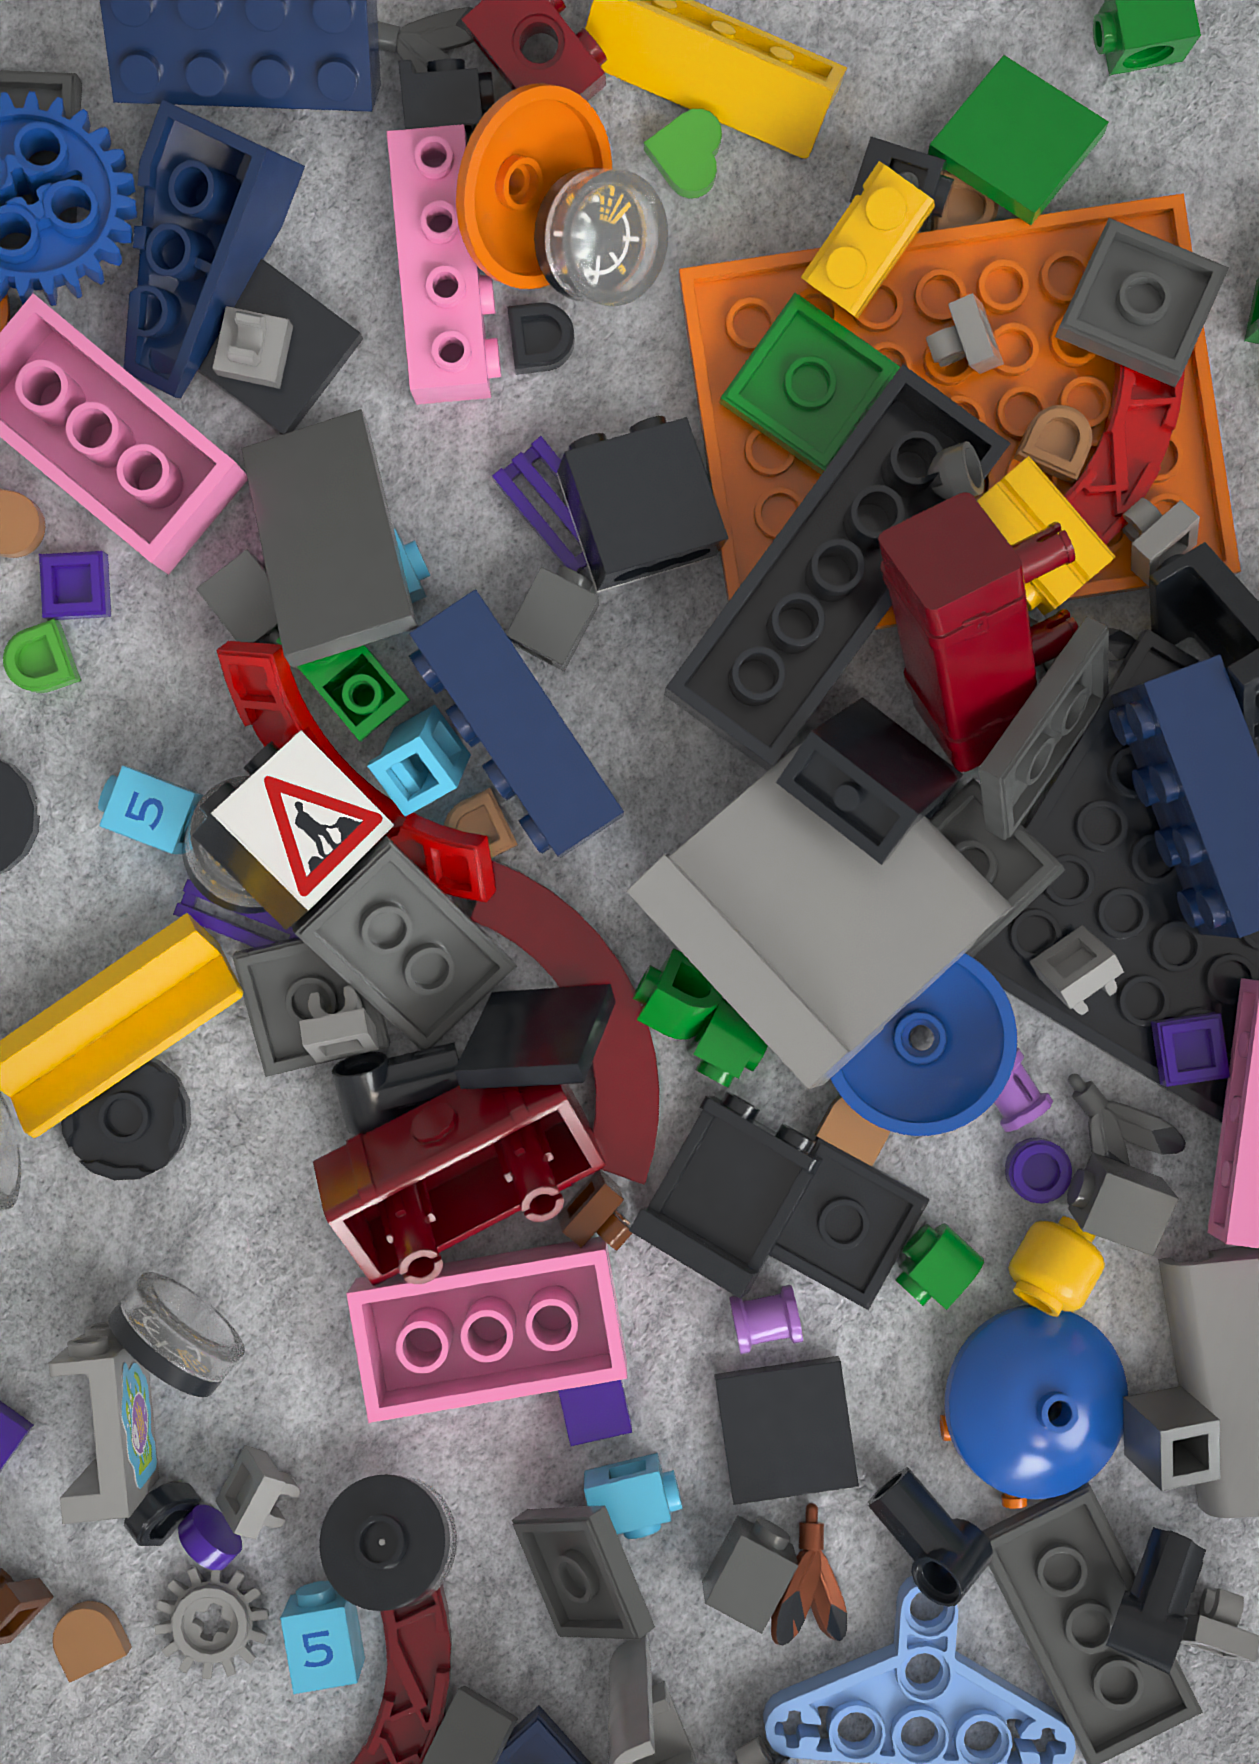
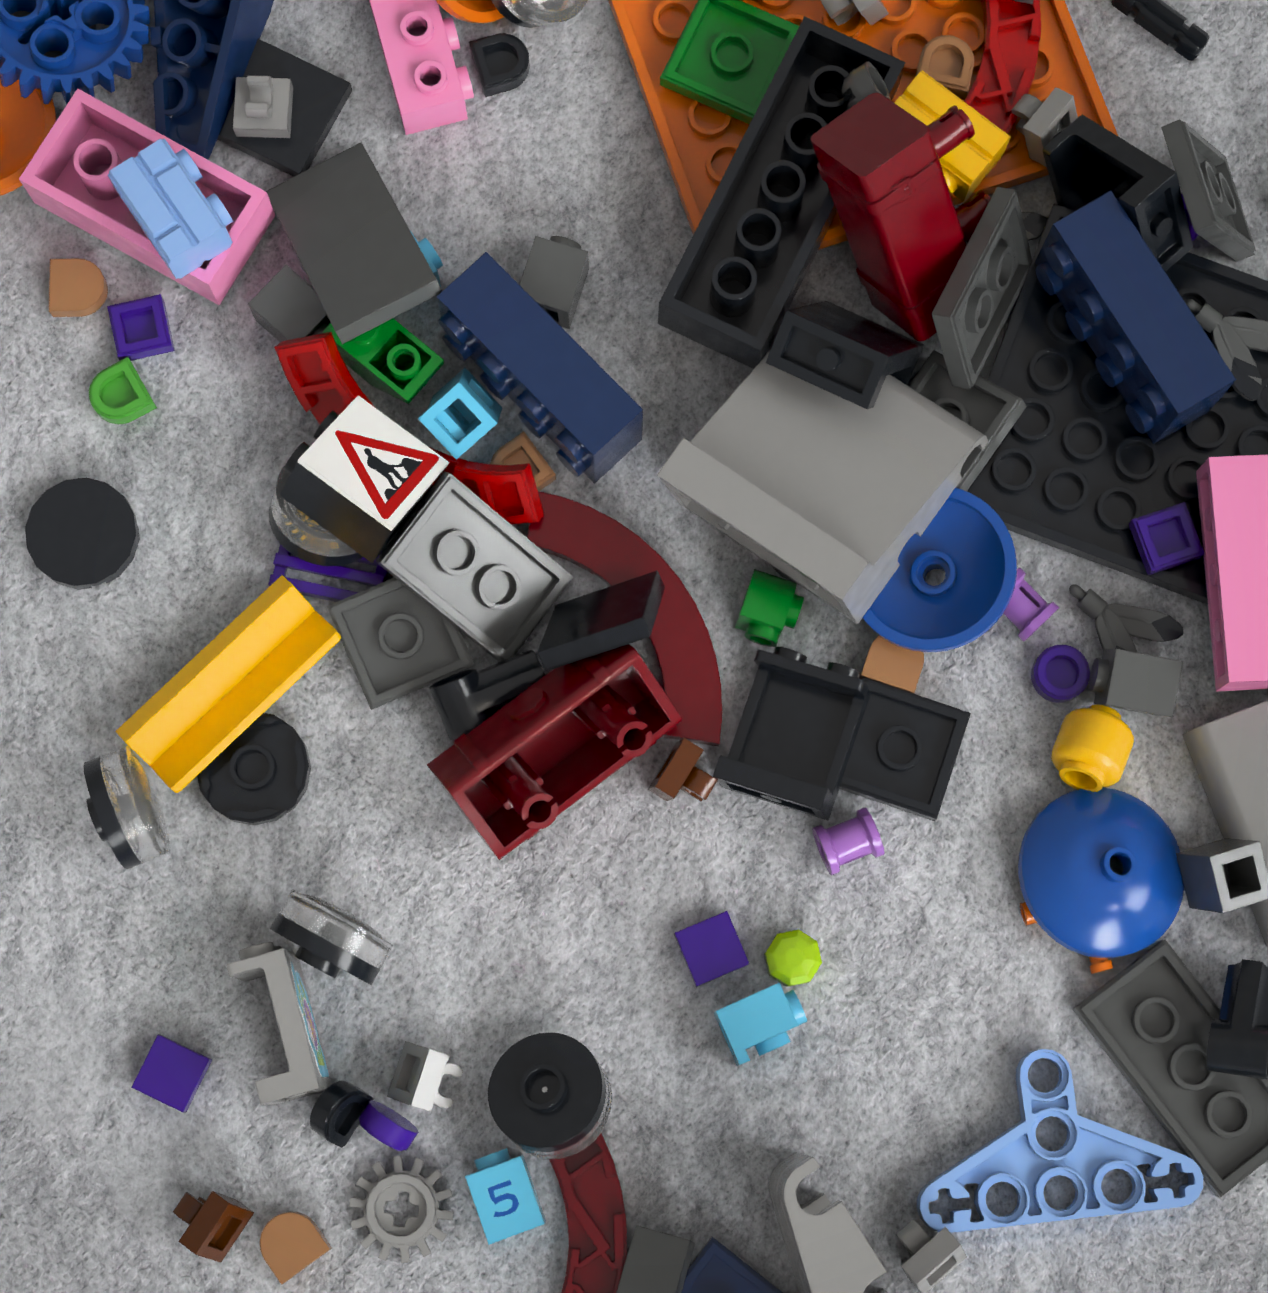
camera: 10 degrees left, 10 degrees down
medium azure brick [98,766,208,855] -> none
light grey tile [299,985,379,1063] -> none
bright pink brick [346,1237,627,1423] -> none
dark purple tile [492,436,587,573] -> none
dark grey tile [512,1505,655,1639] -> none
black piece [557,416,729,592] -> none
green plate [632,948,722,1040] -> none
dark grey brick [702,1515,799,1634] -> none
black tile [714,1356,859,1505] -> none
copper piece [771,1503,847,1646] -> none
black piece [868,1467,993,1607] -> none
green plate [895,1223,984,1310] -> none
light grey tile [1030,925,1124,1015] -> none
none -> light blue brick [108,139,233,279]
none -> lime tile [764,929,822,987]

